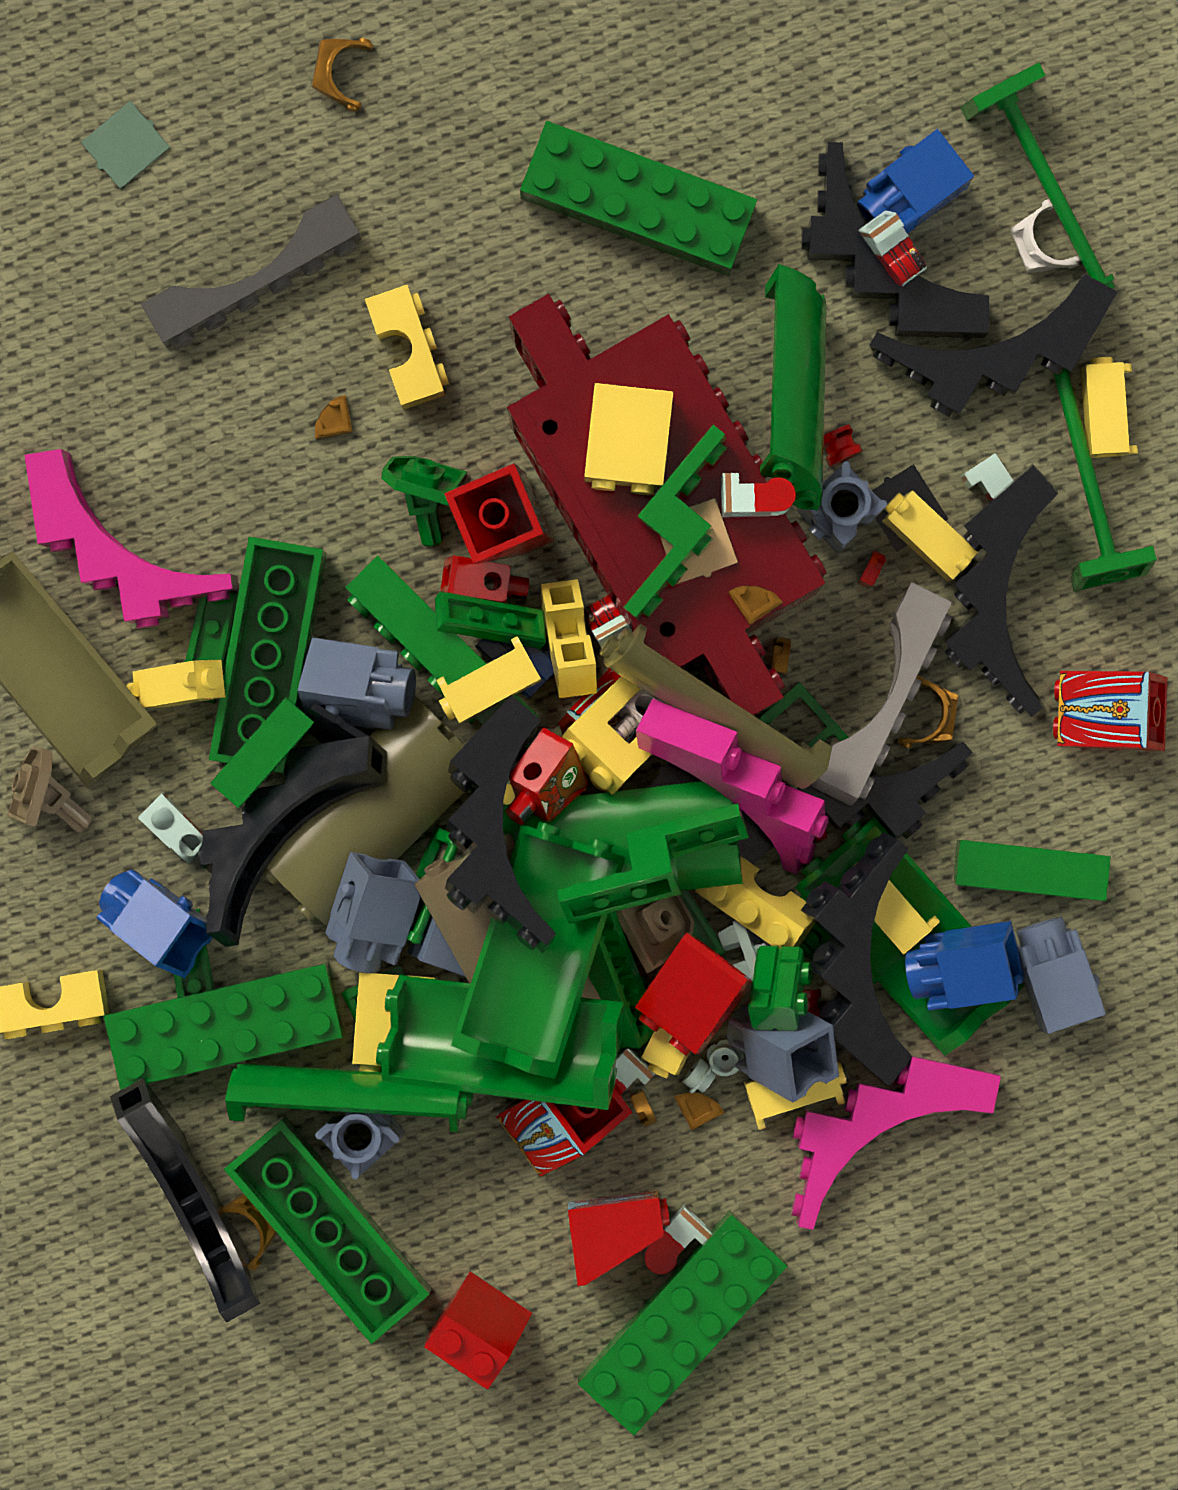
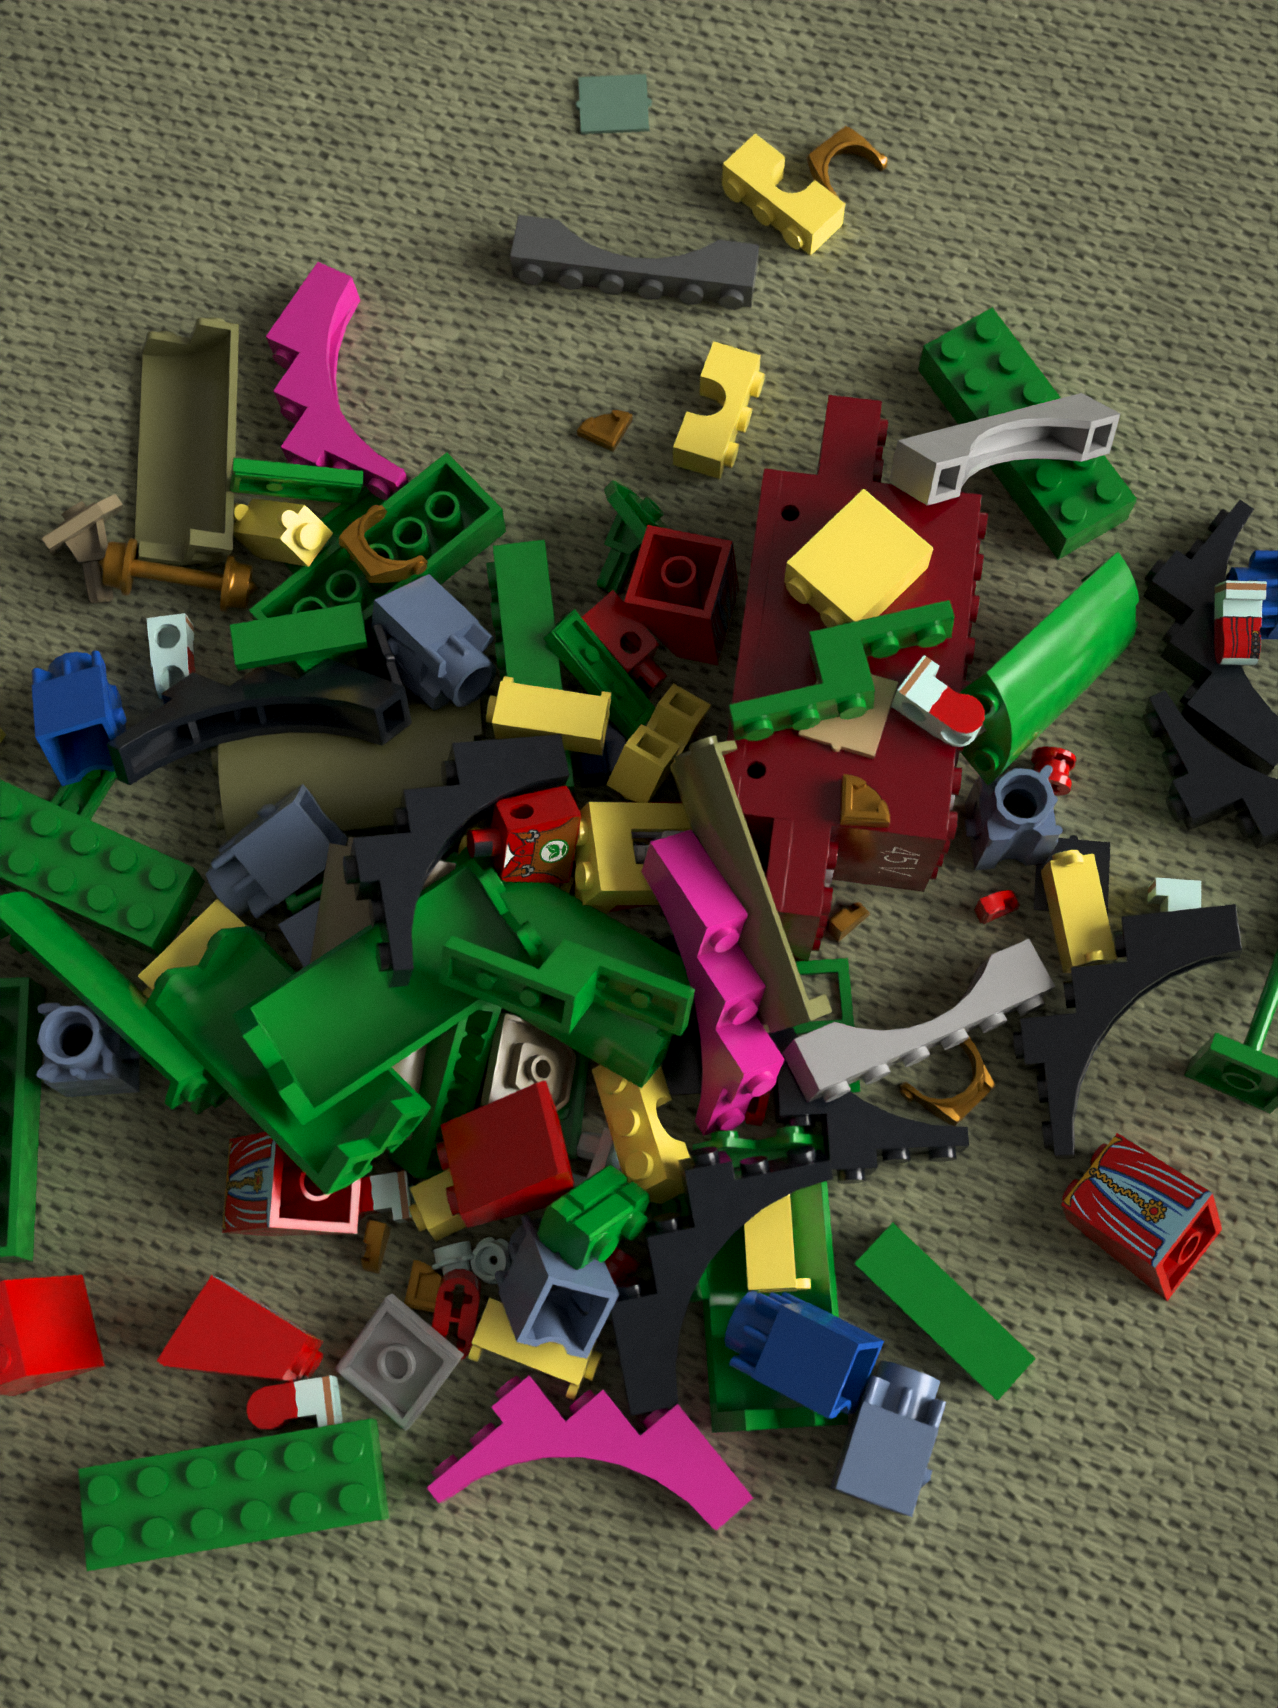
camera: 40 degrees right, 15 degrees down
none -> pearl gold piece [99,538,258,612]
none -> green tile [229,458,363,504]
none -> light grey plate [334,1293,464,1431]
none -> pearl gold helmet [339,505,427,583]
none -> red beam [432,1269,481,1360]
none -> light yellow arch [722,134,845,255]
none -> light grey arch [889,393,1120,506]

